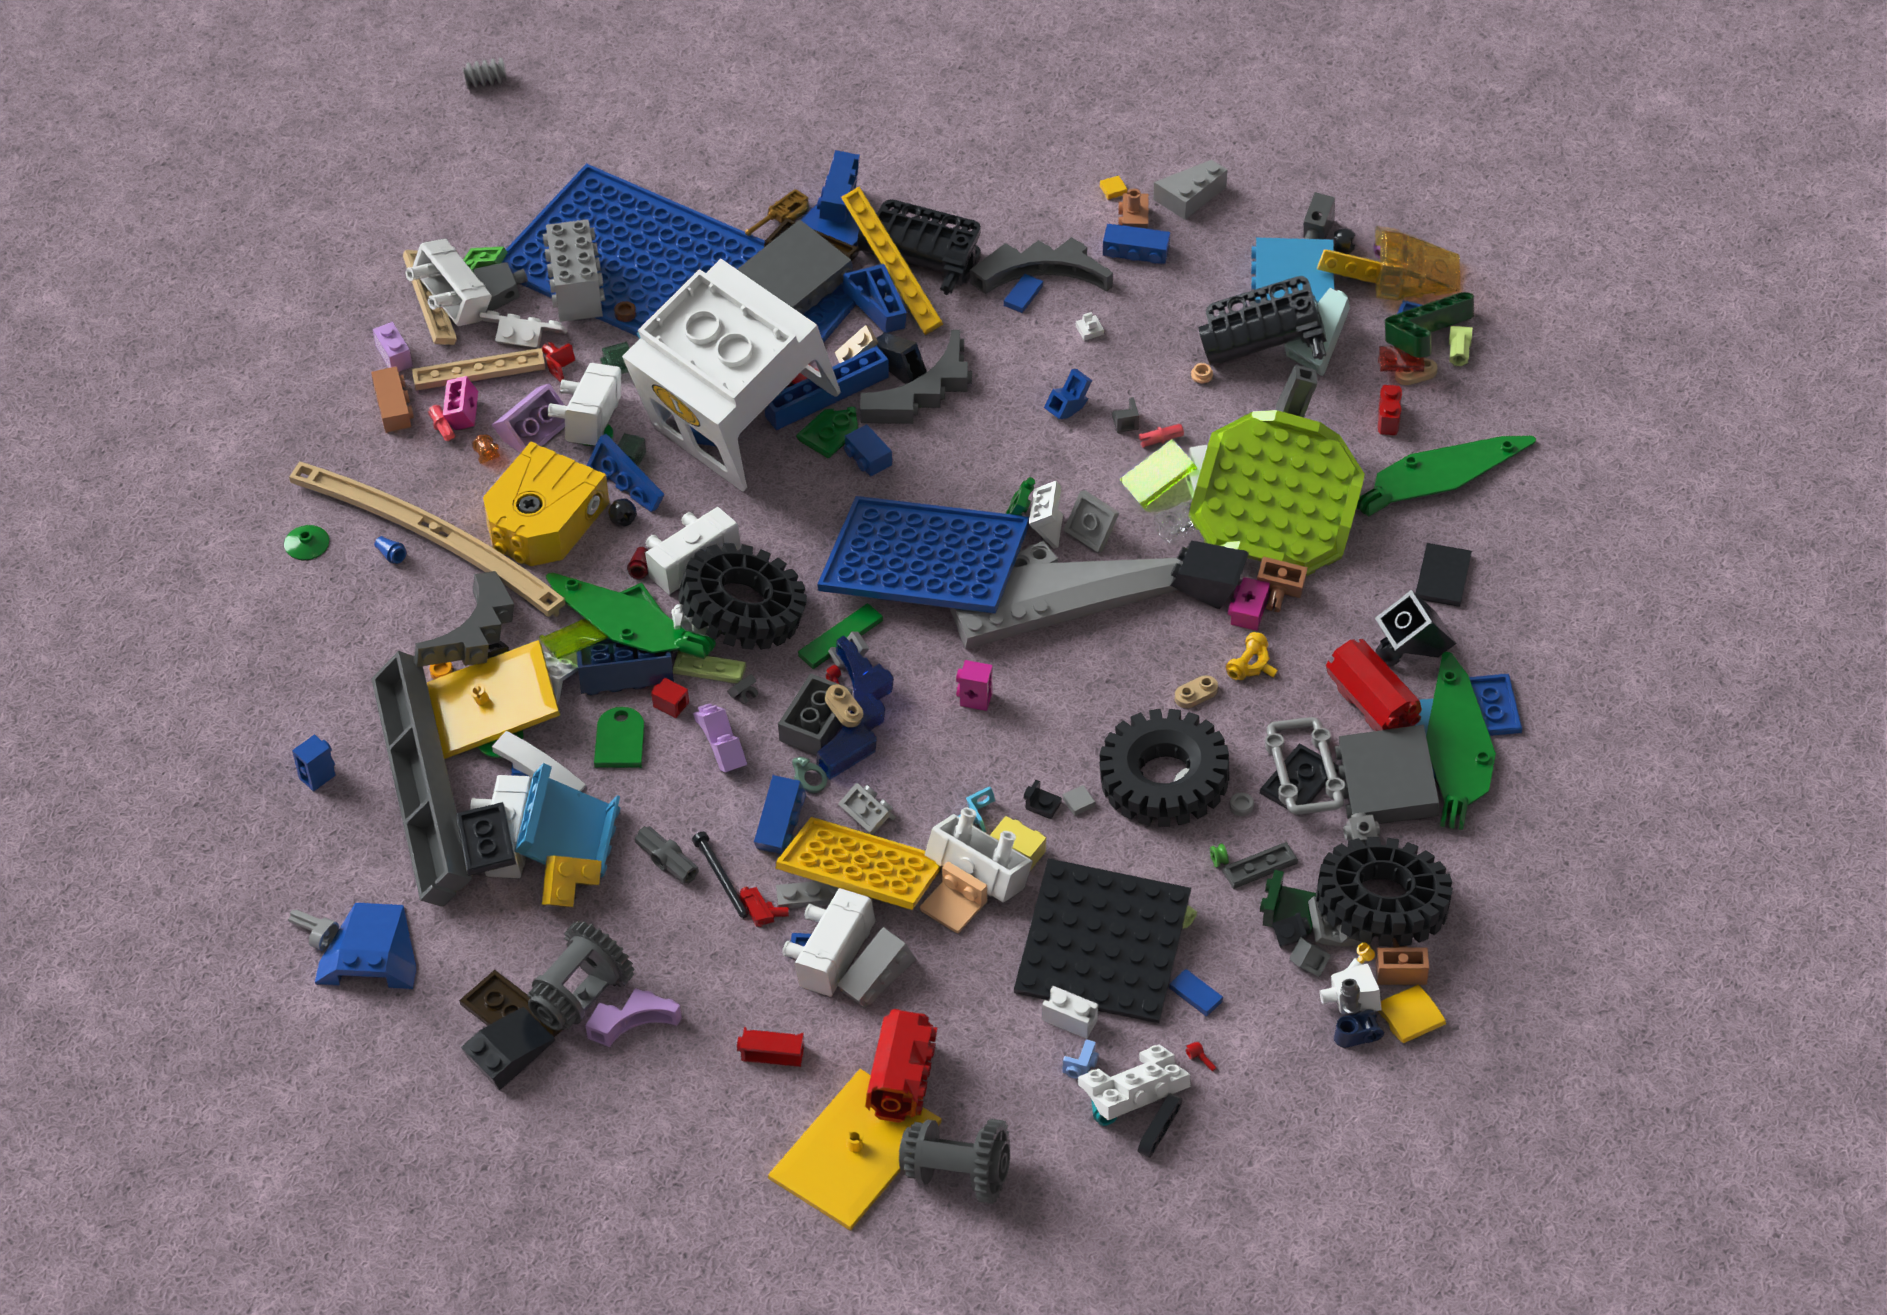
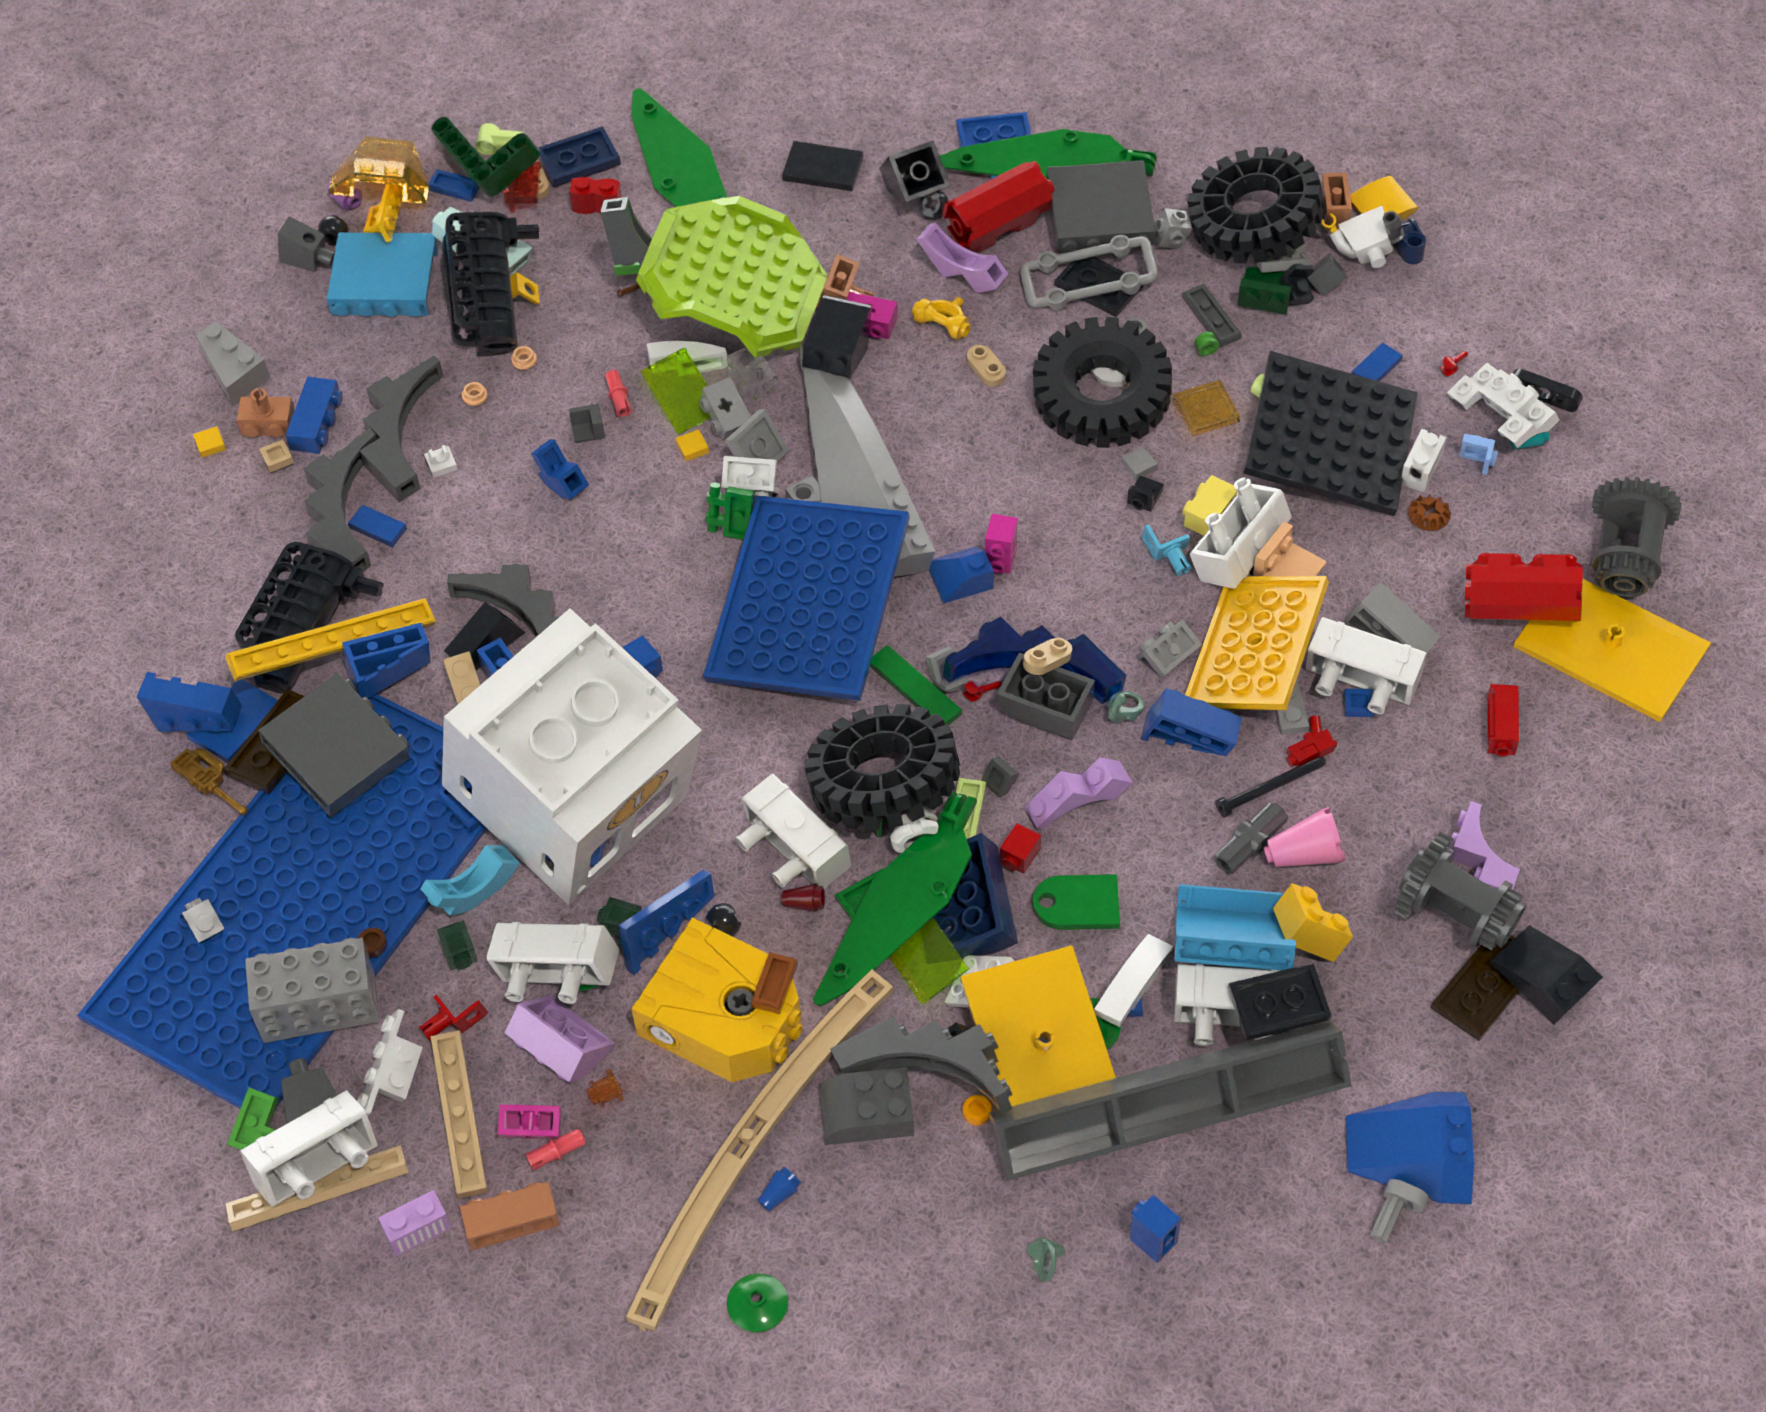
camera: 90 degrees left, 5 degrees up
none -> light grey bracket [182,897,224,943]
none -> tan plate [259,439,294,473]
none -> dark grey arch [360,356,444,502]
none -> light nougat plate [462,382,488,406]
none -> yellow bracket [510,272,540,304]
none -> dark blue plate [538,126,621,186]
none -> yellow tile [675,429,709,461]
none -> light grey brick [699,377,751,441]
none -> dark orange tile [751,952,798,1014]
none -> dark grey brick [819,1067,914,1145]
none -> lavender arch [916,223,1008,293]
none -> blue slope [929,547,994,604]
none -> sand green piece [1027,1237,1065,1282]
none -> clear yellow tile [1173,380,1240,436]
none -> bright pink cone [1263,807,1346,867]
none -> dark orange gear [1408,494,1451,531]

